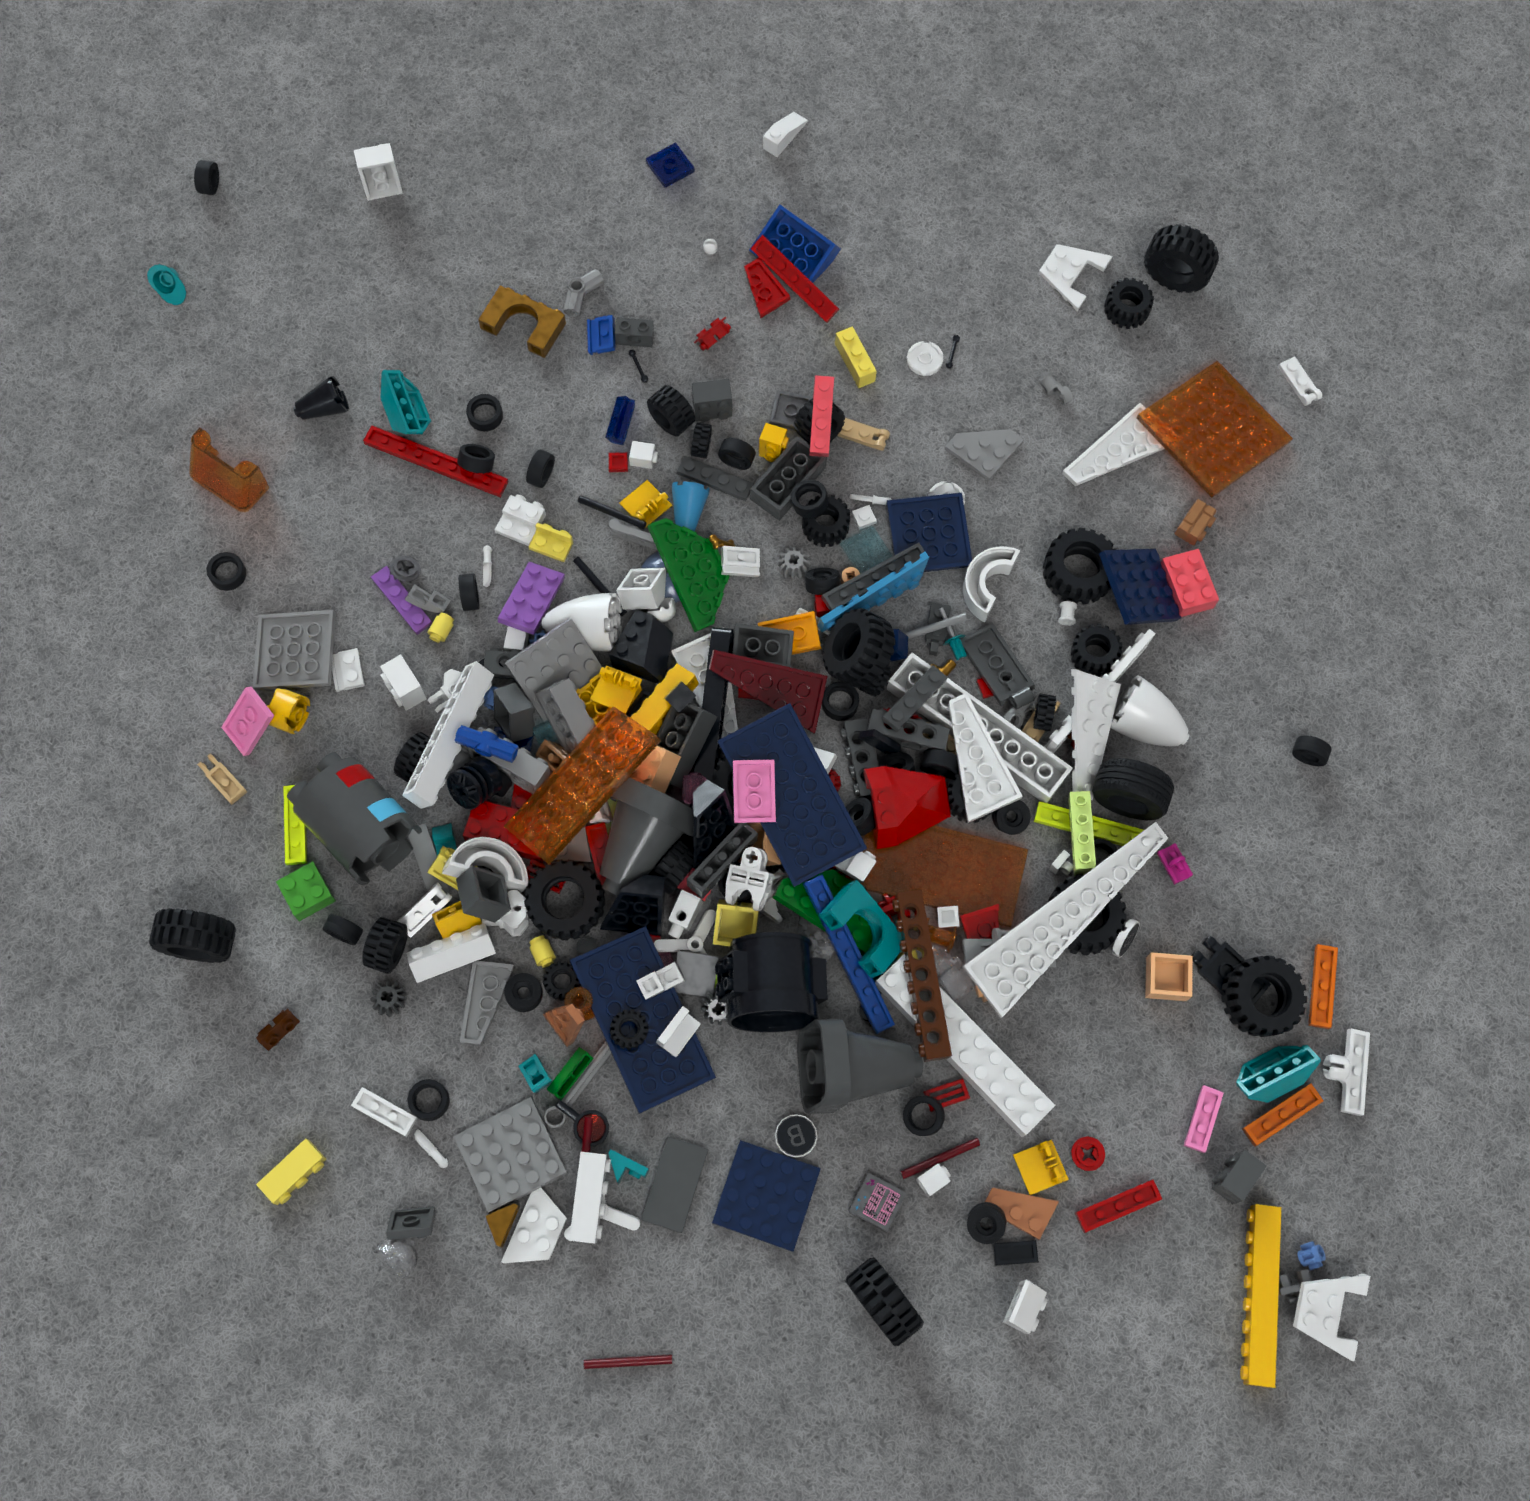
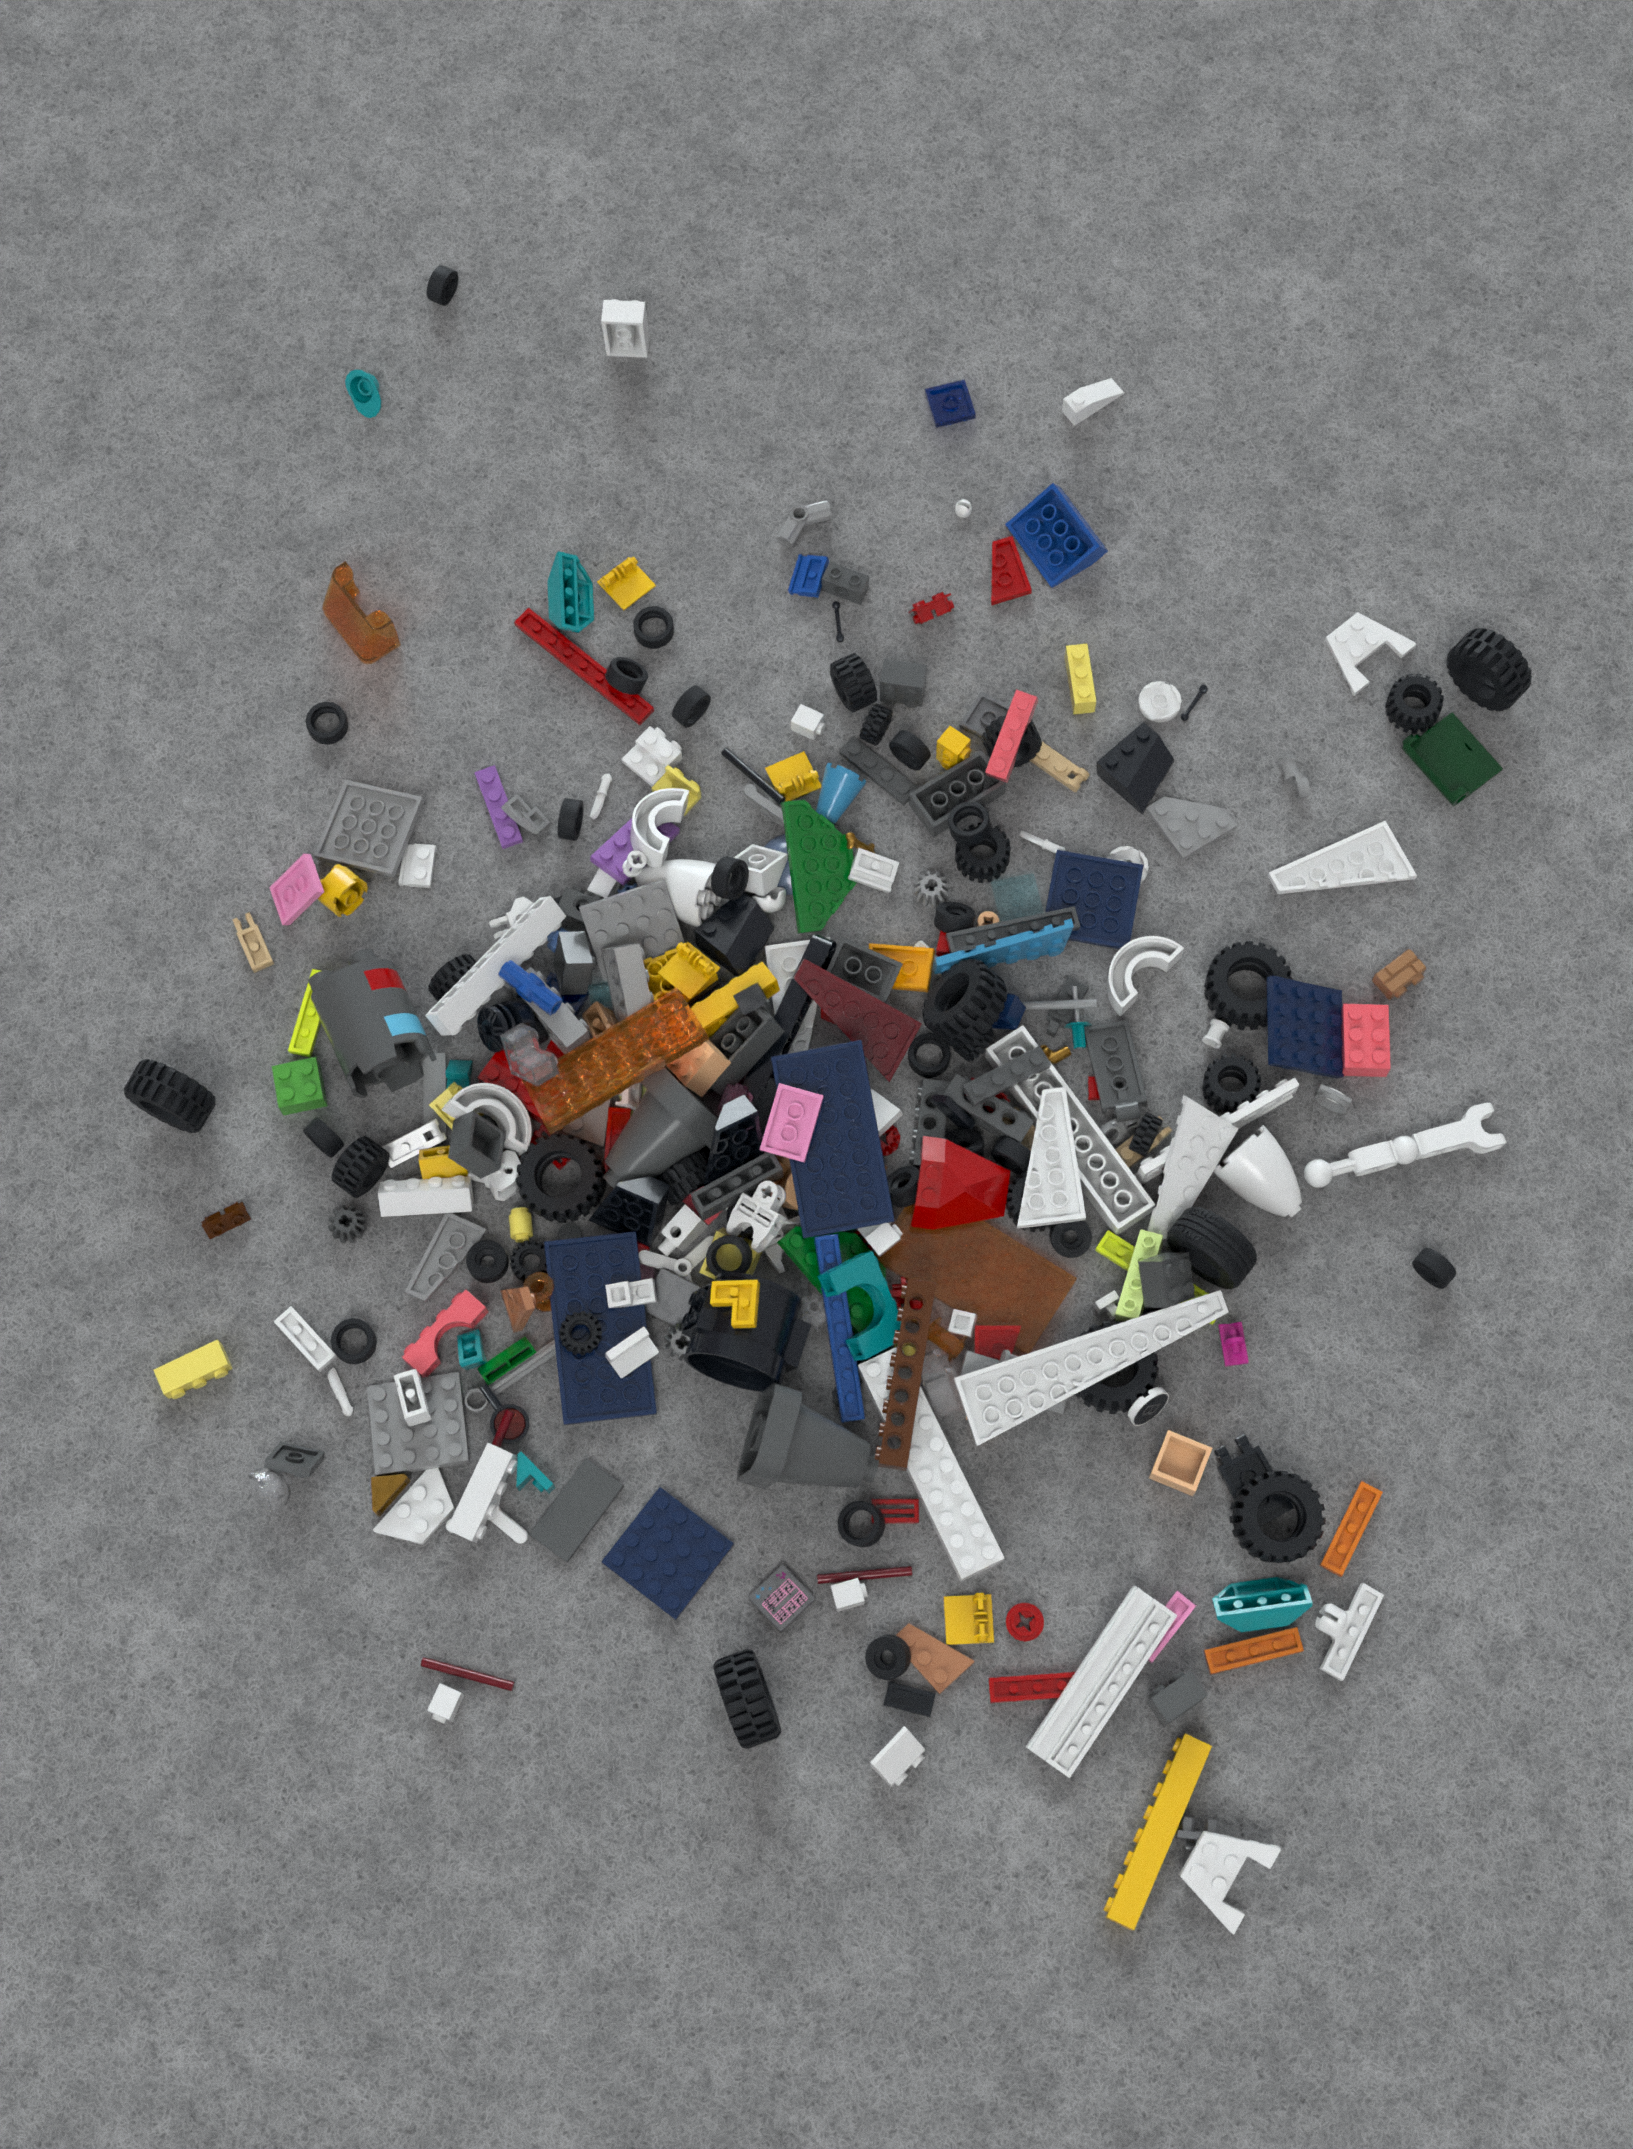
camera: 25 degrees right, 0 degrees up
black cone [293,376,349,420] -> none
white piece [380,654,426,711] -> none
flat silver gear [389,556,421,583] -> none
light yellow brick [427,613,454,643] -> none
pearl gold arch [478,286,566,358] -> none
black bar [573,557,627,616] -> none
clear blue piece [605,396,635,445] -> none
red tile [609,452,628,472] -> none
red plate [751,235,839,323] -> none
black tile [775,1114,817,1158] -> none
white plate [852,505,877,530] -> none
clear orange plate [1136,361,1293,498] -> none
white plate [1278,357,1322,406] -> none
medium blue gear [1298,1241,1326,1270] -> none
none -> white brick [394,1369,431,1426]
none -> coral arch [402,1290,488,1378]
none -> white brick [427,1683,464,1724]
none -> clear brick [500,1023,559,1086]
none -> yellow hinge [597,556,656,611]
none -> white bush [622,850,647,878]
none -> white brick [630,788,689,867]
none -> black tyre [706,1235,752,1276]
none -> yellow plate [710,1280,760,1328]
none -> black tyre [711,856,749,901]
none -> white plate [1026,1586,1178,1778]
none -> black wedge [1096,722,1174,815]
none -> dark grey piece [1138,1252,1195,1308]
none -> white piece [1304,1103,1507,1188]
none -> light grey piece [1315,1084,1352,1114]
none -> dark green door [1402,712,1503,806]

